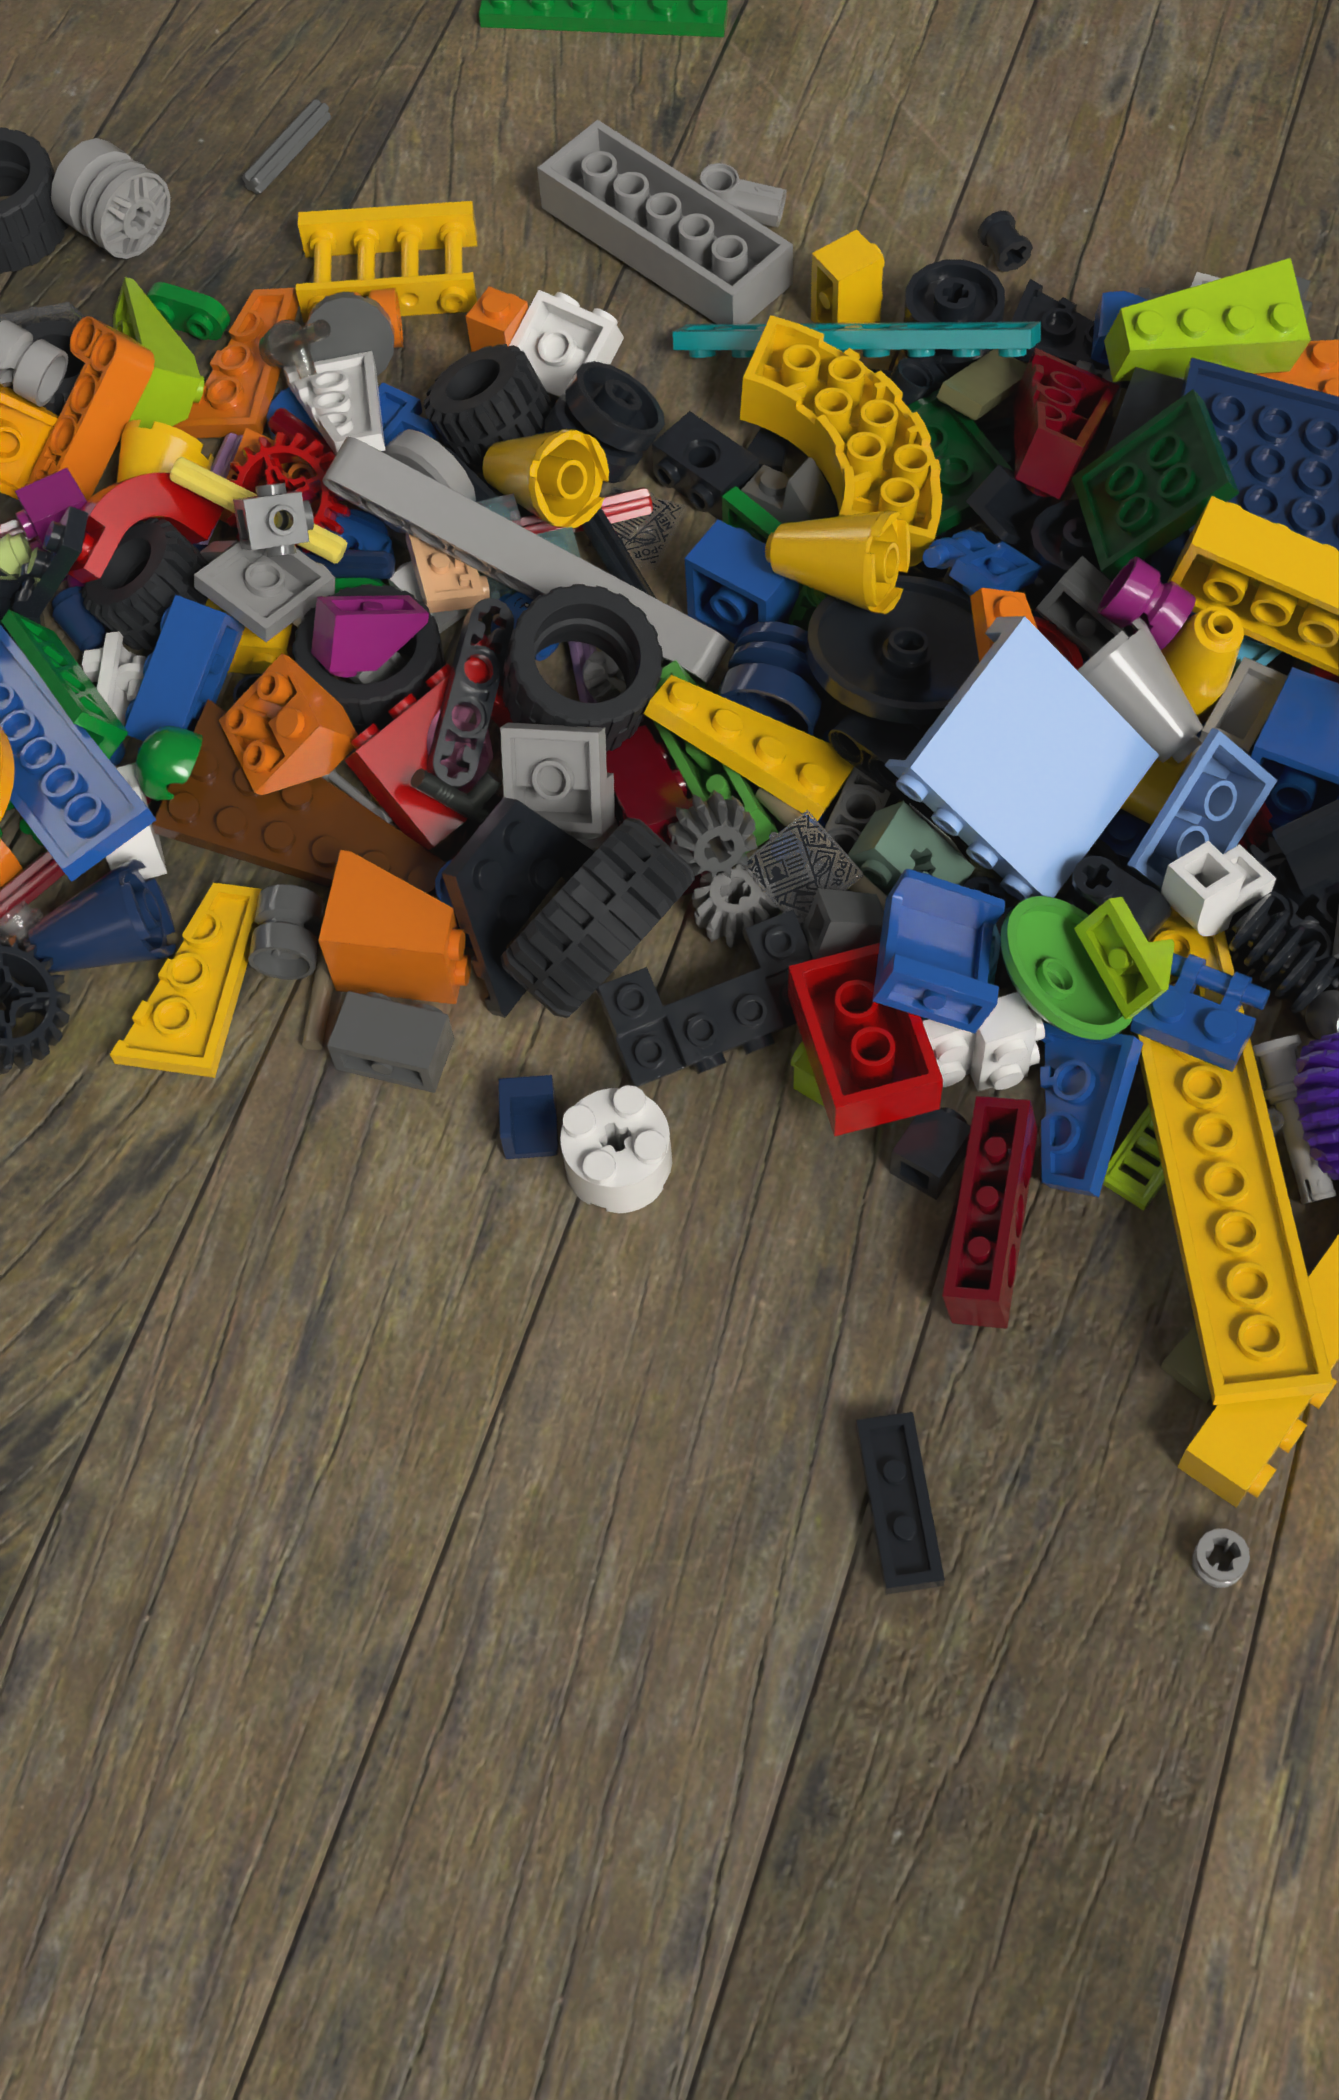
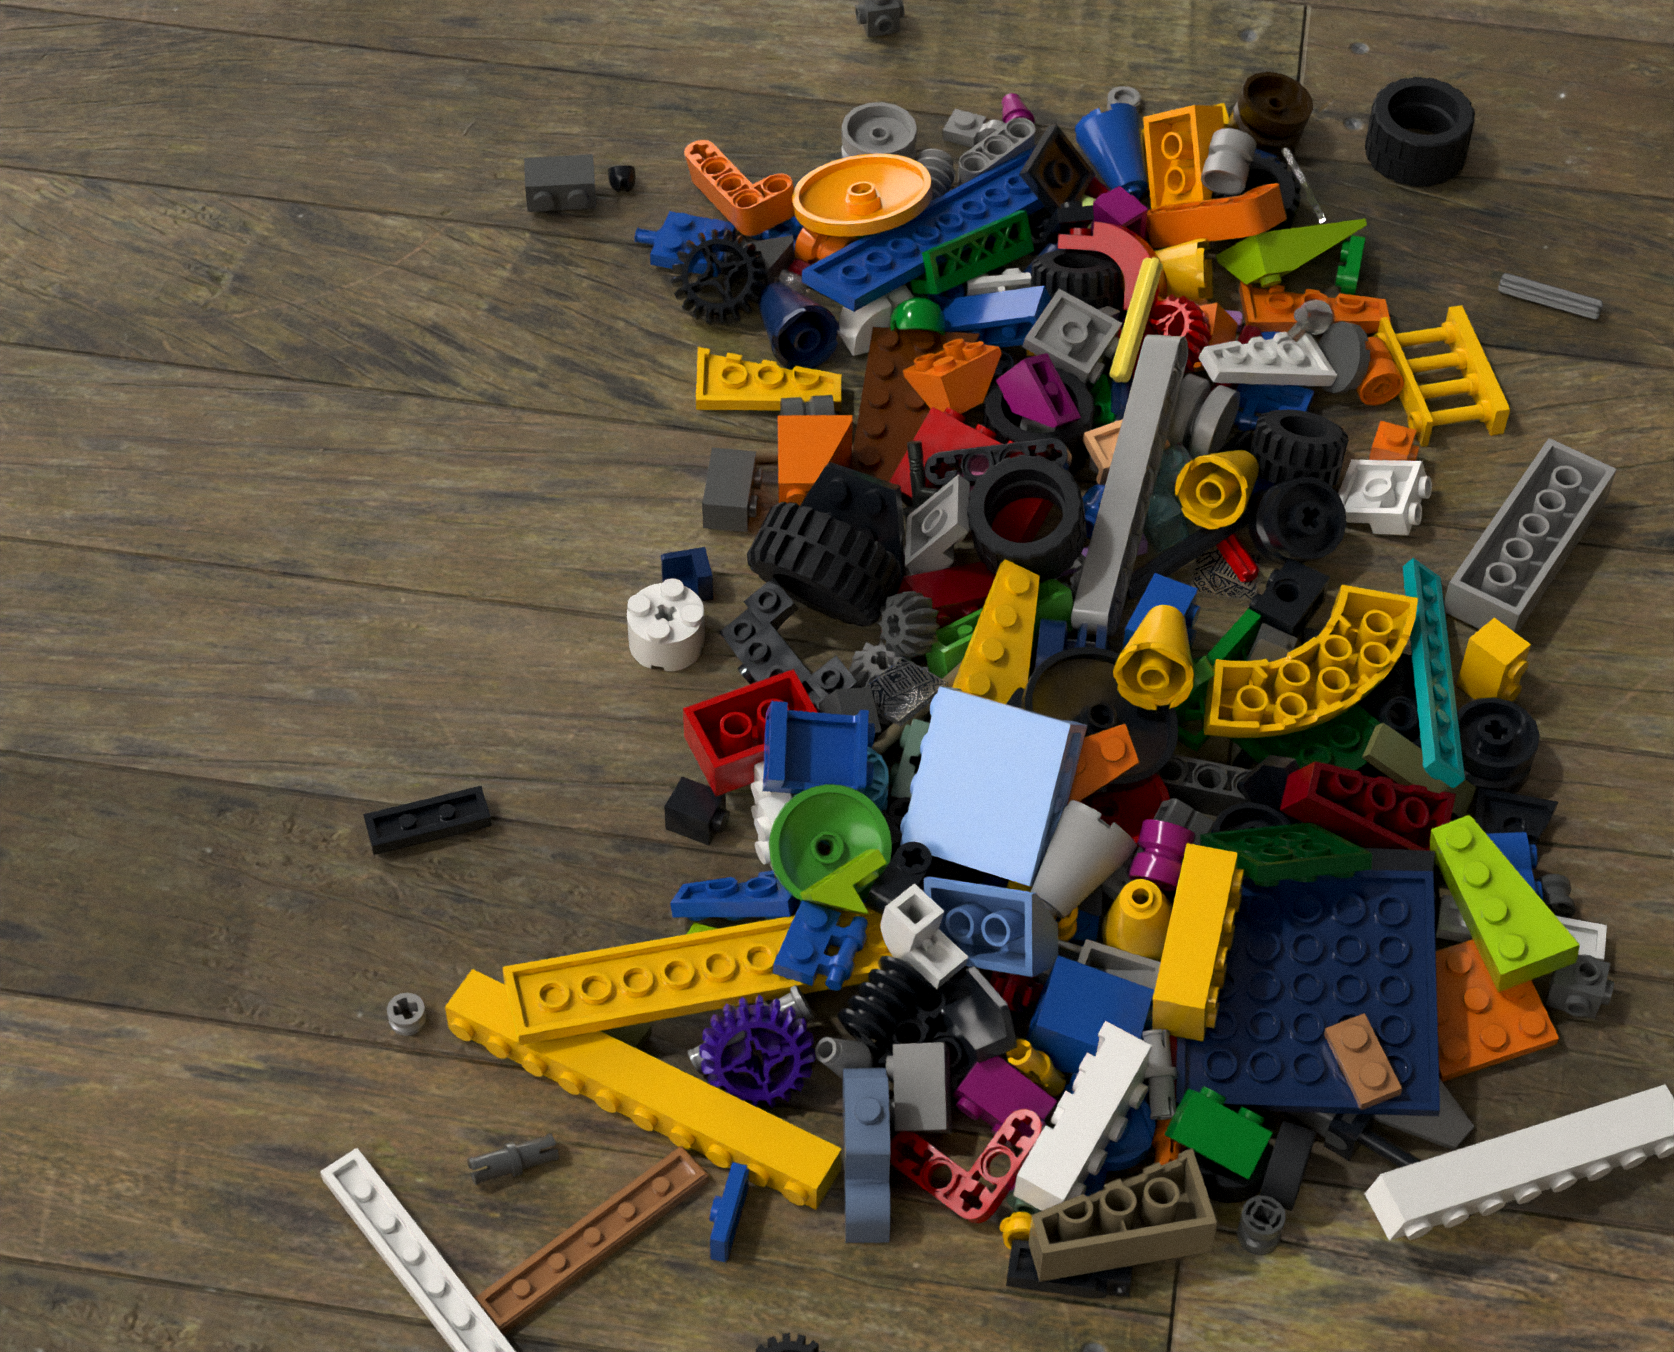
camera: 75 degrees right, 10 degrees down
light grey wheel [51,138,171,259] -> none
brick [233,483,314,557] -> none
light grey piece [700,163,787,228] -> none
blue plate [922,530,1042,596] -> none
dark red brick [942,1096,1038,1329] -> none
black bush [977,210,1033,272] -> none

